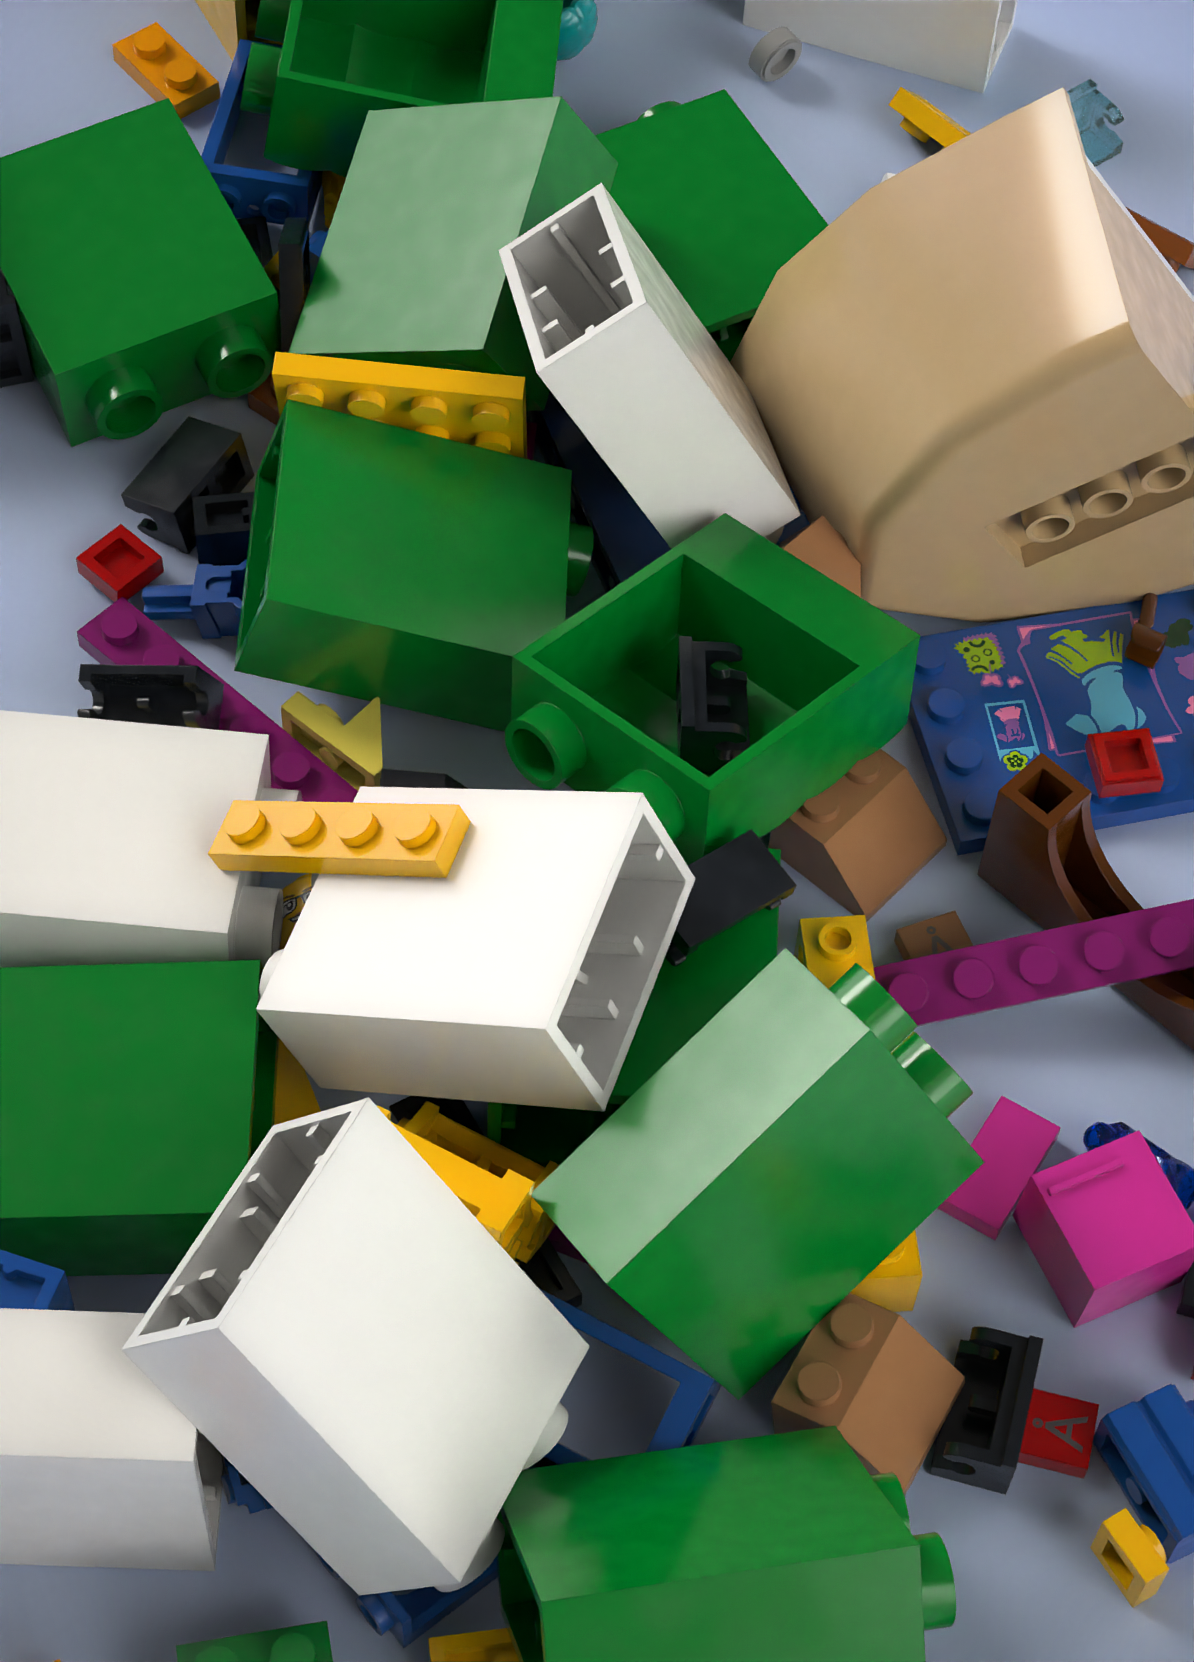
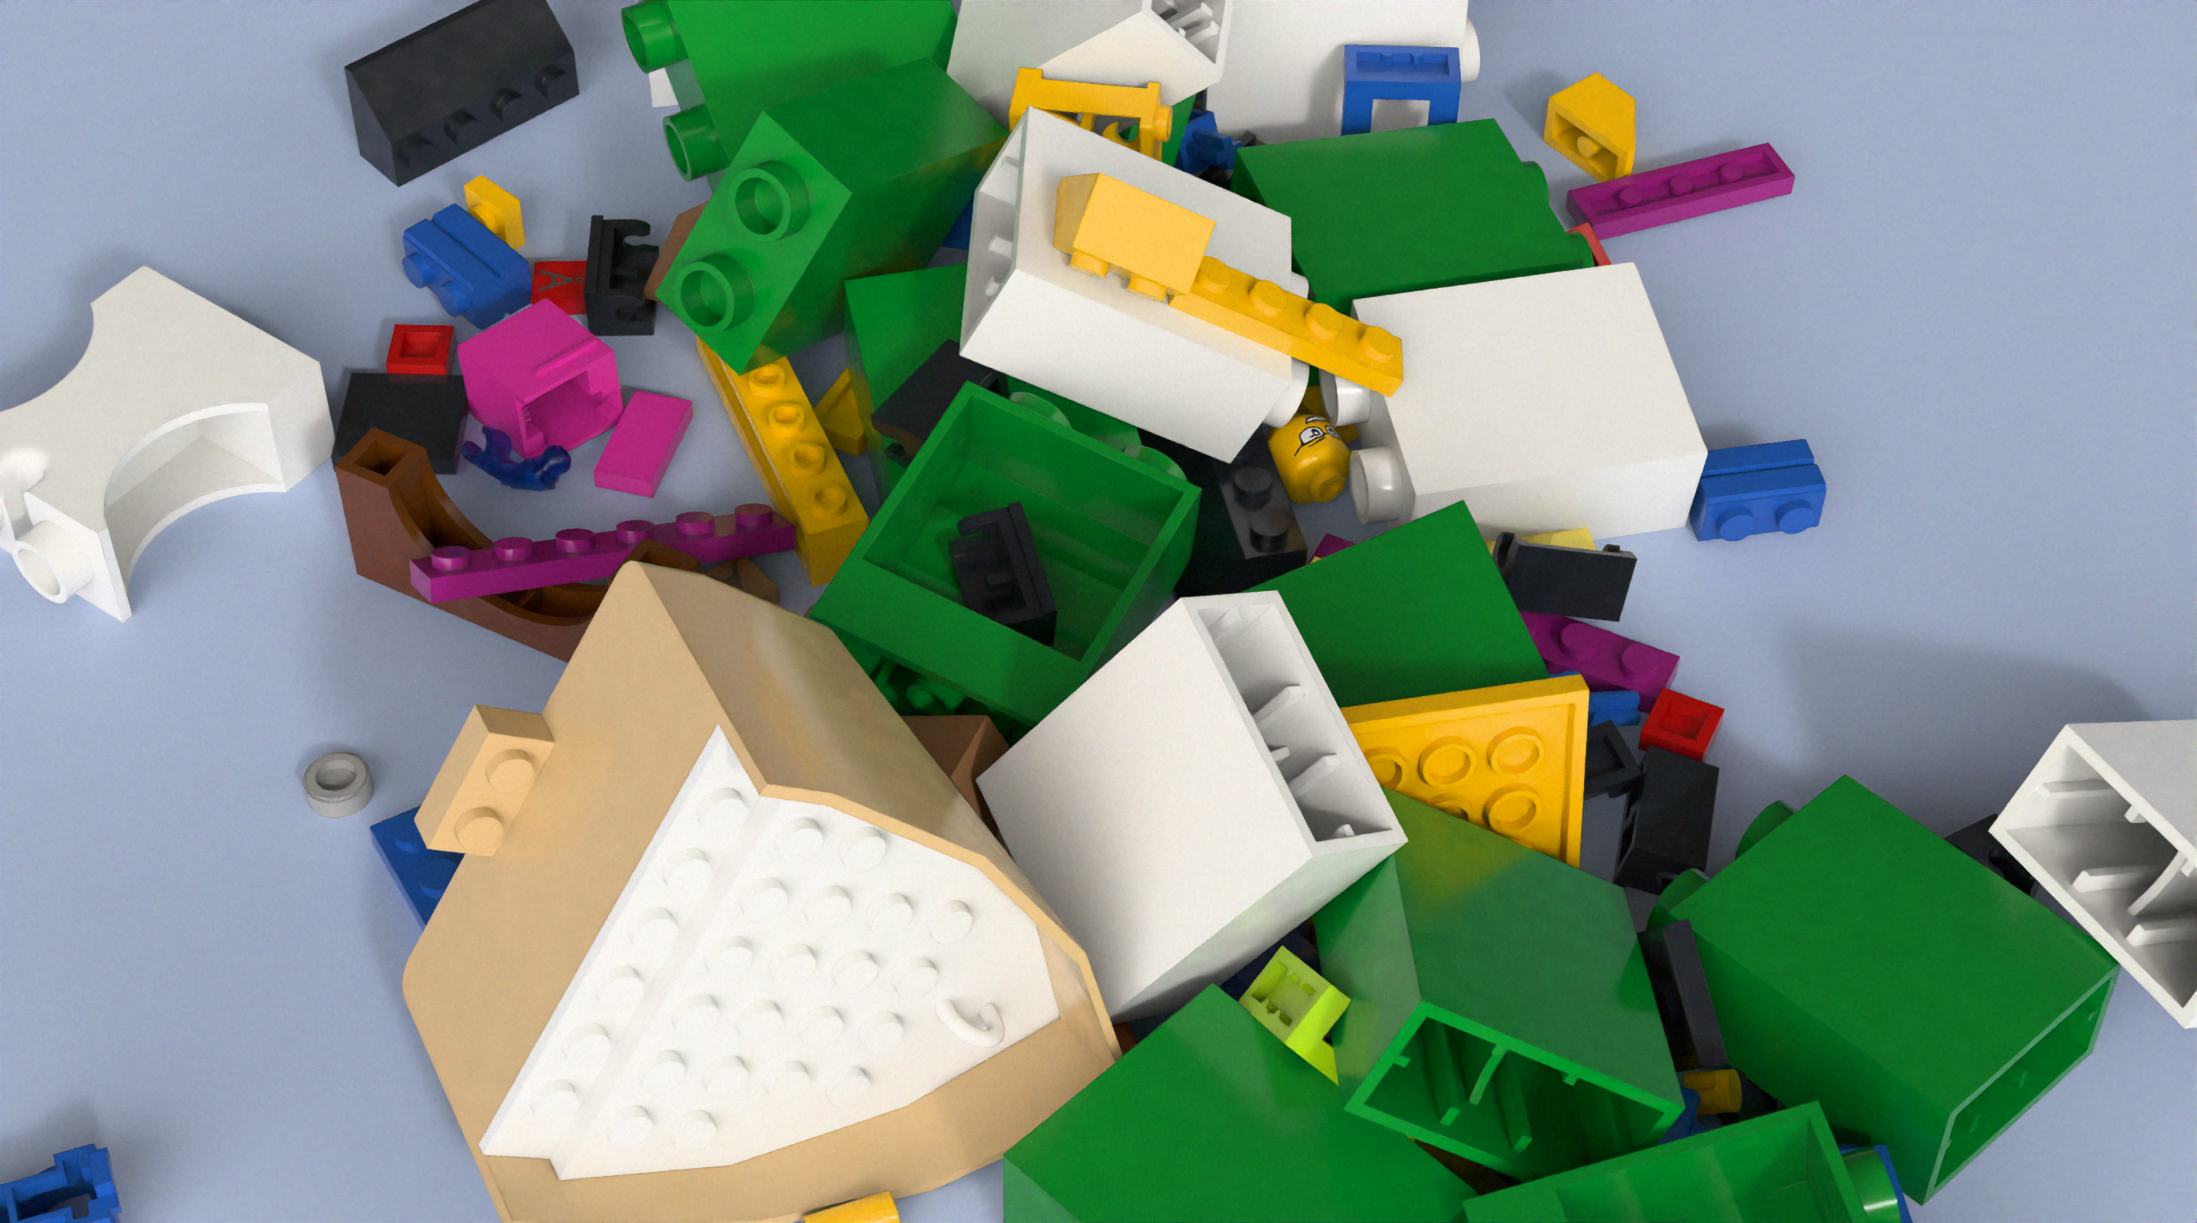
camera: 165 degrees right, 10 degrees down
none -> yellow slope [1053,172,1216,303]

